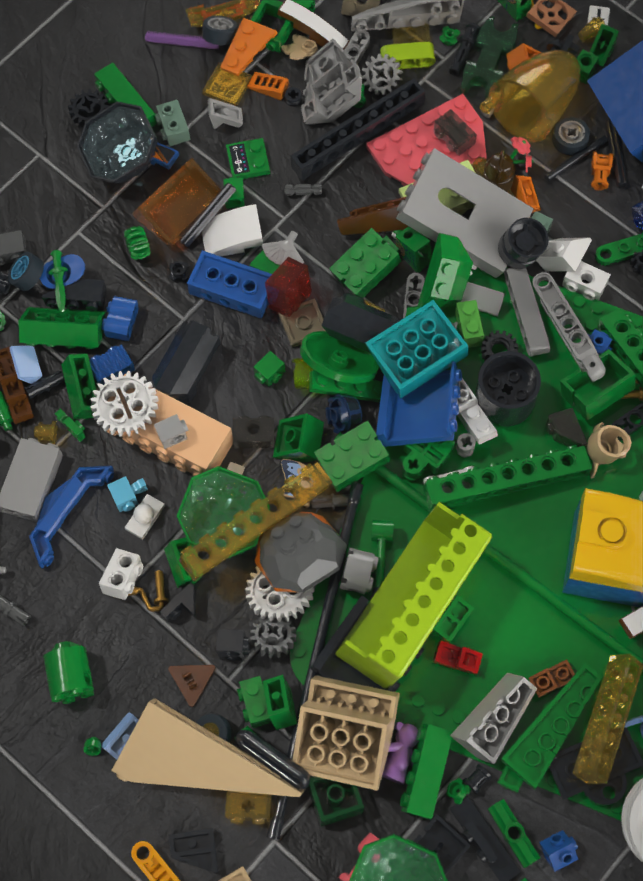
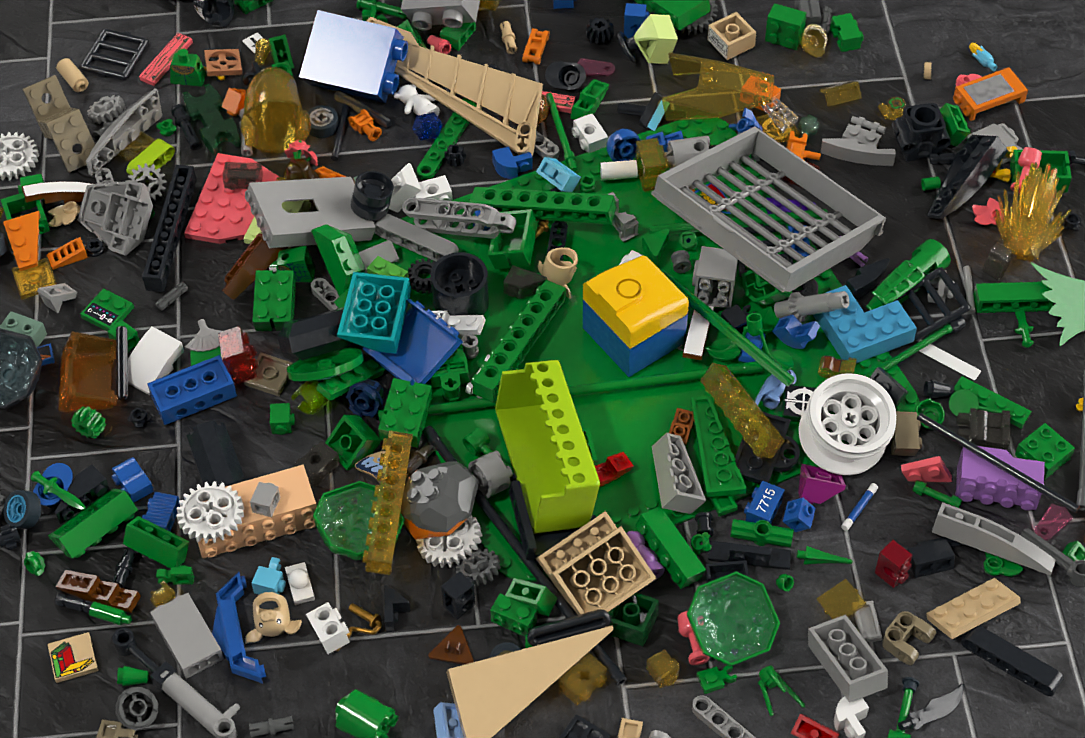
camera: 50 degrees left, 15 degrees down
light blue slope [10,346,42,384] -> none
green brick [164,537,203,588] -> none
none -> tan piece [245,592,302,643]
none -> clear yellow brick [646,650,680,689]
none -> blue brick [744,481,785,524]
none -> magenta slope [798,464,846,504]

